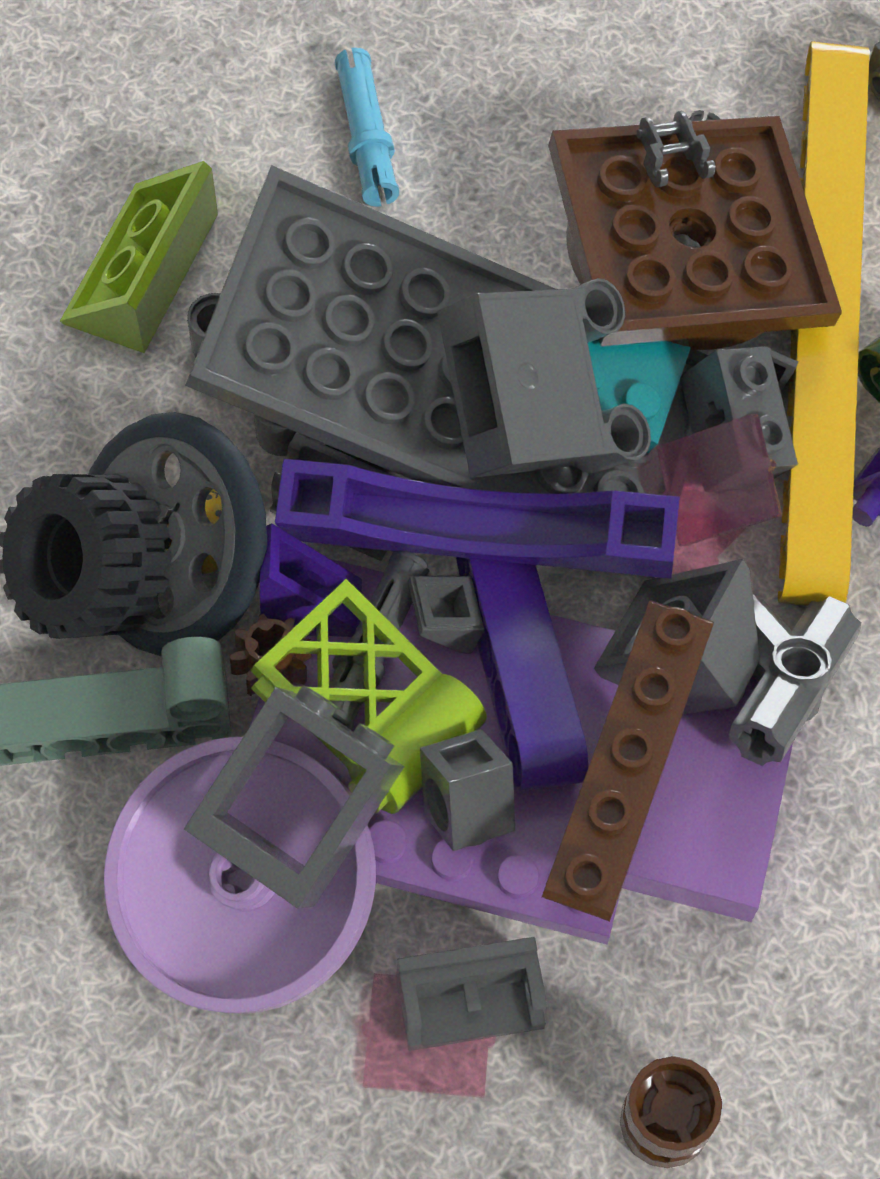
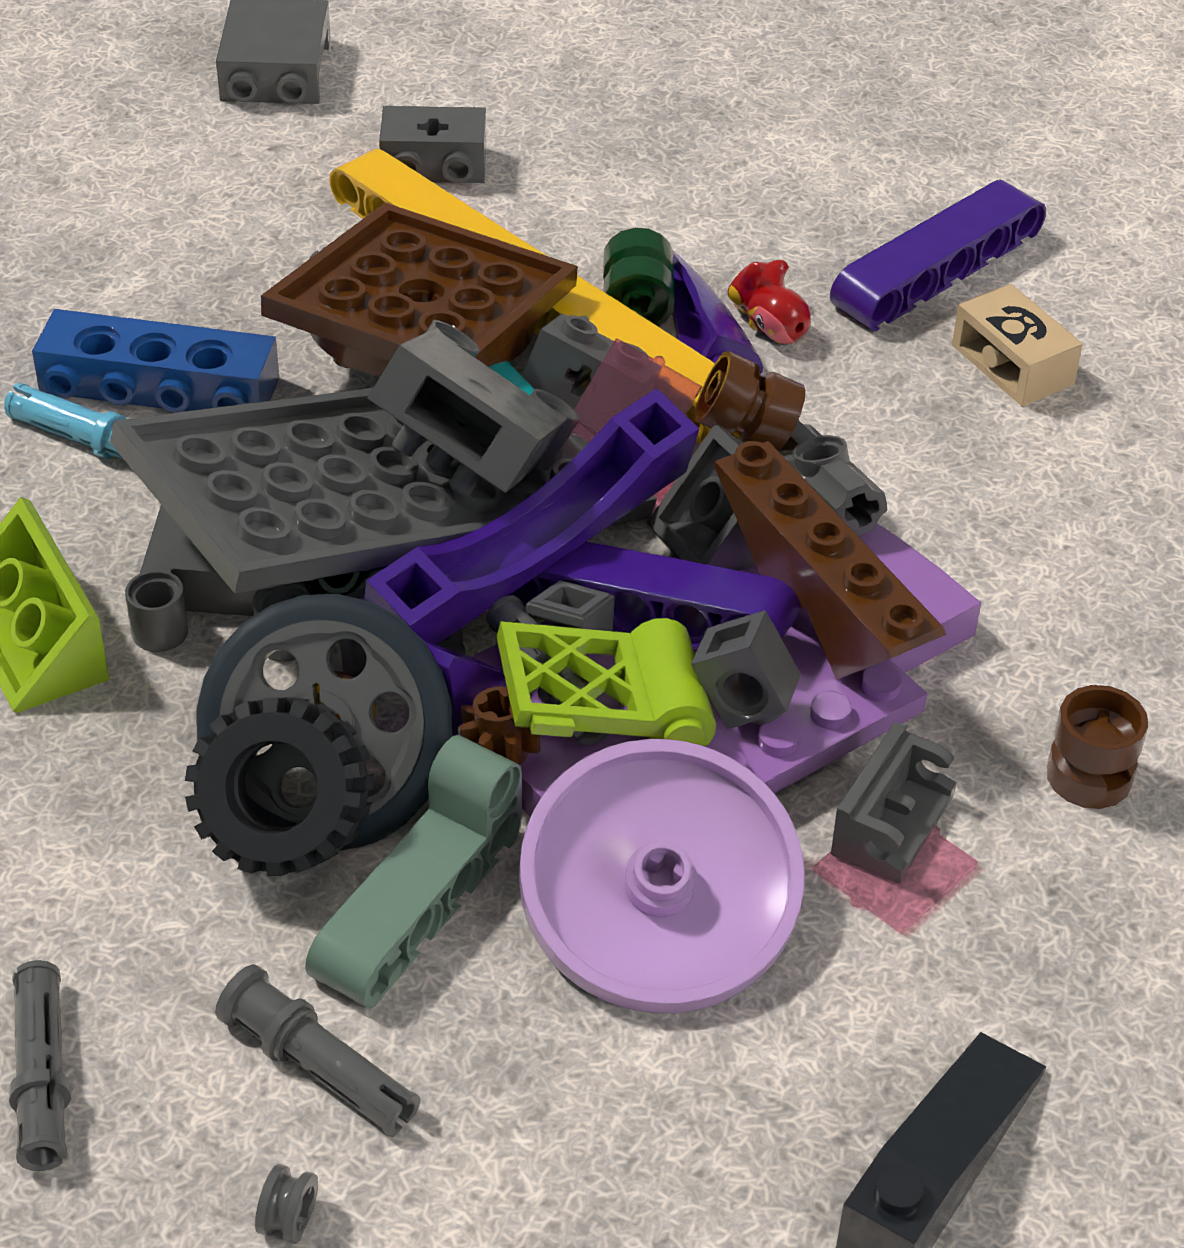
camera: 50 degrees left, 20 degrees down
dark grey window [184,685,405,909] -> none
dark grey piece [637,111,715,188] -> none
none -> blue brick [32,309,280,412]
none -> reddish brown wheel [694,351,806,452]

